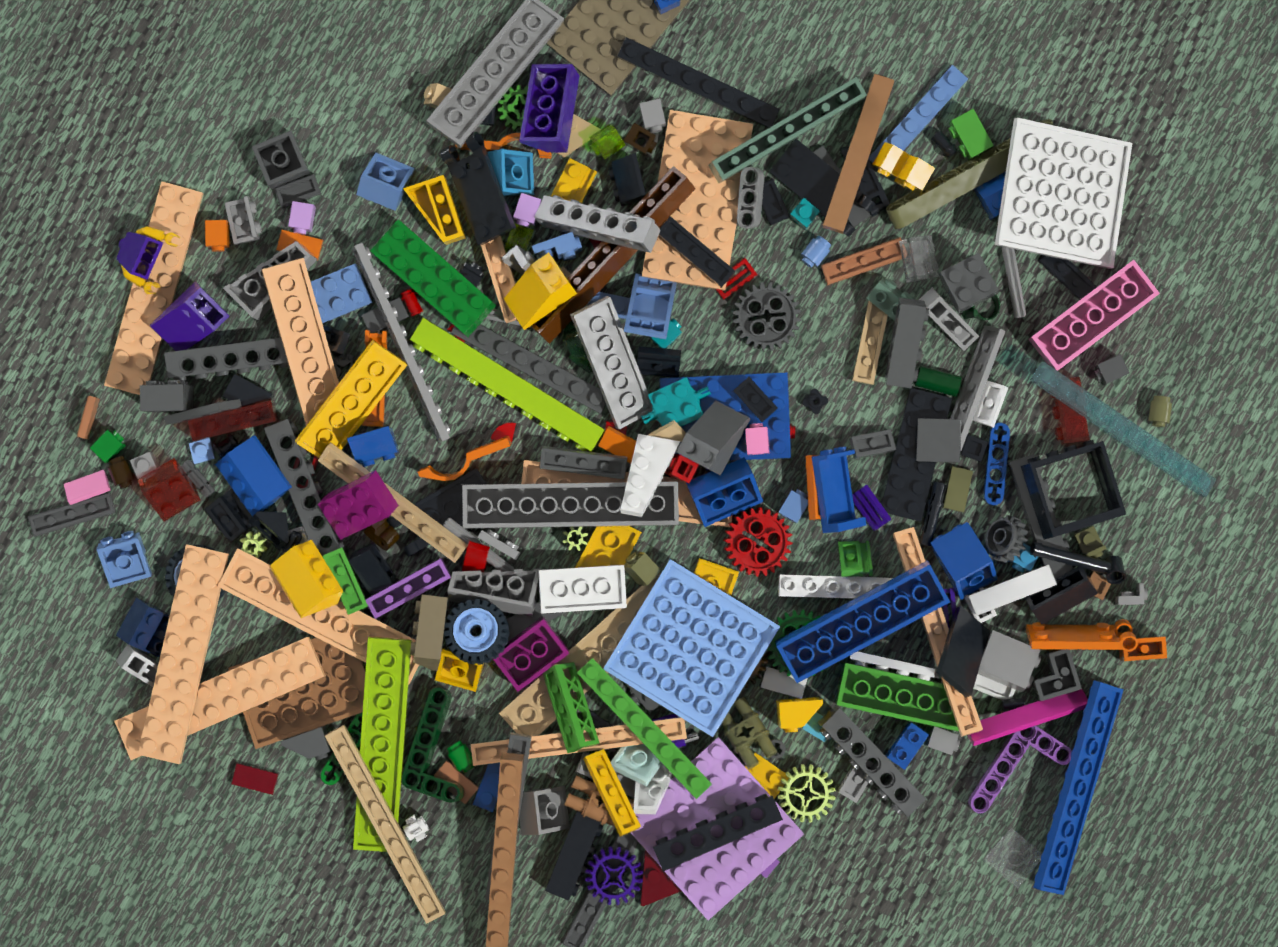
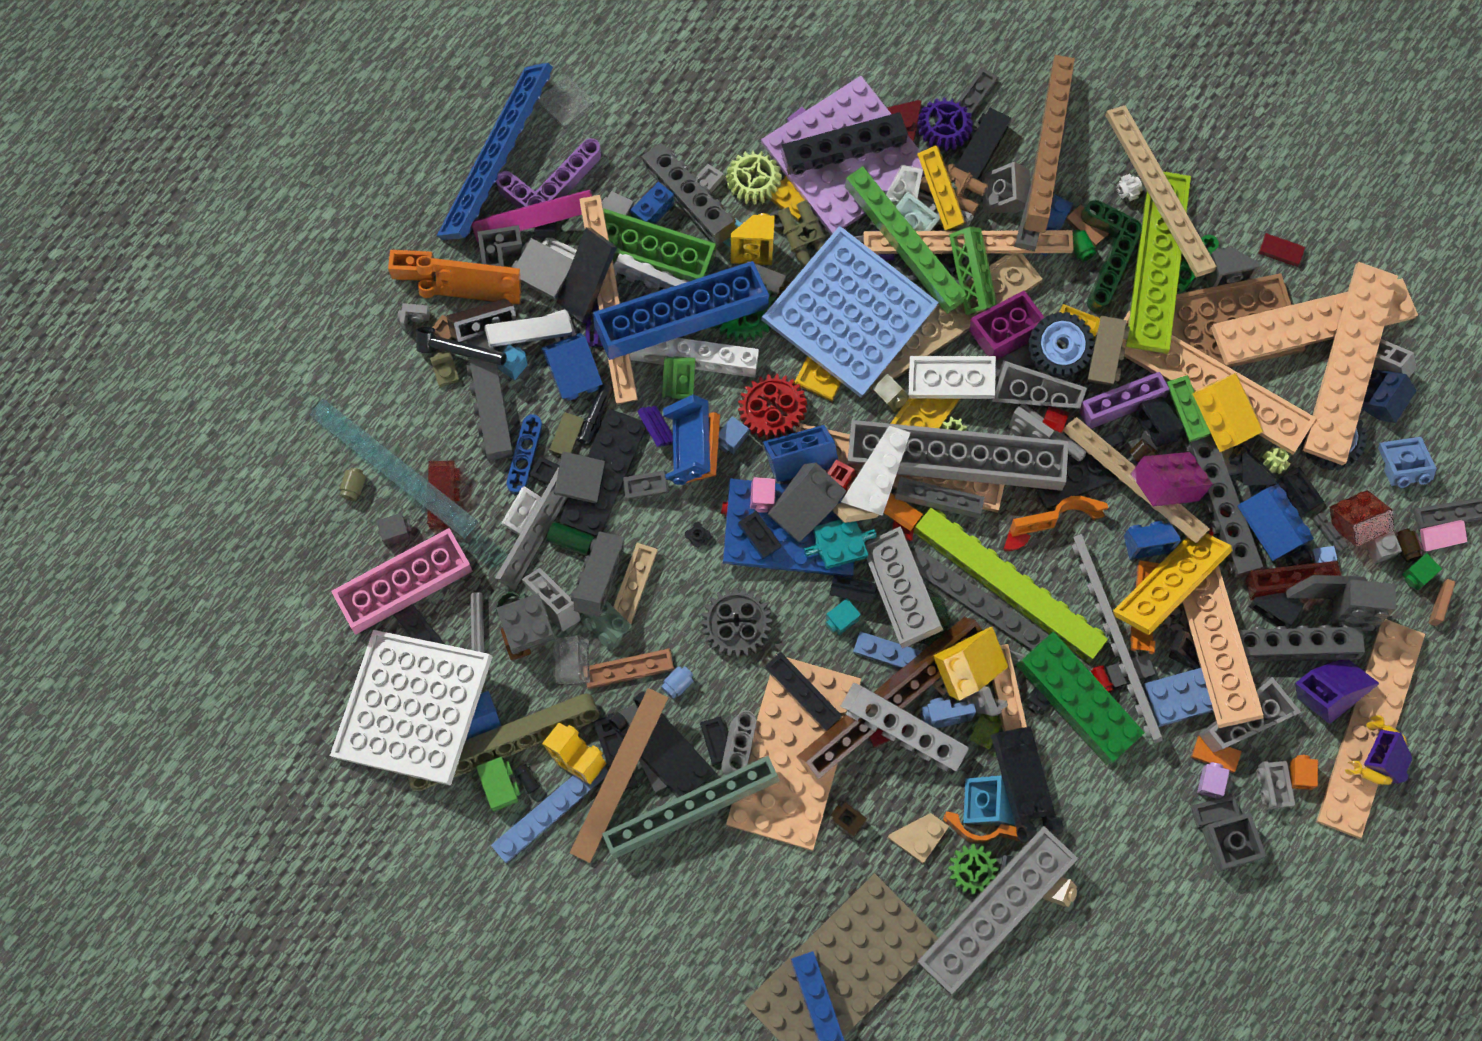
camera: 175 degrees left, 15 degrees down
medium blue slope [356,153,415,211] -> none
yellow wedge [403,175,466,245] -> none
lavender brick [513,193,542,228] -> none
dark purple slope [519,64,580,153] -> none
yellow plate [551,158,597,203] -> none
clear neon green brick [589,124,626,159] -> none
black slope [608,153,646,206] -> none
black plate [617,37,780,128] -> none
medium blue slope [624,273,677,339] -> none
light grey brick [639,99,666,133] -> none
red tile [716,258,758,300] -> none
teal brick [790,198,820,230] -> none
dark grey gear [985,515,1028,563] -> none
black window [1021,440,1126,540] -> none

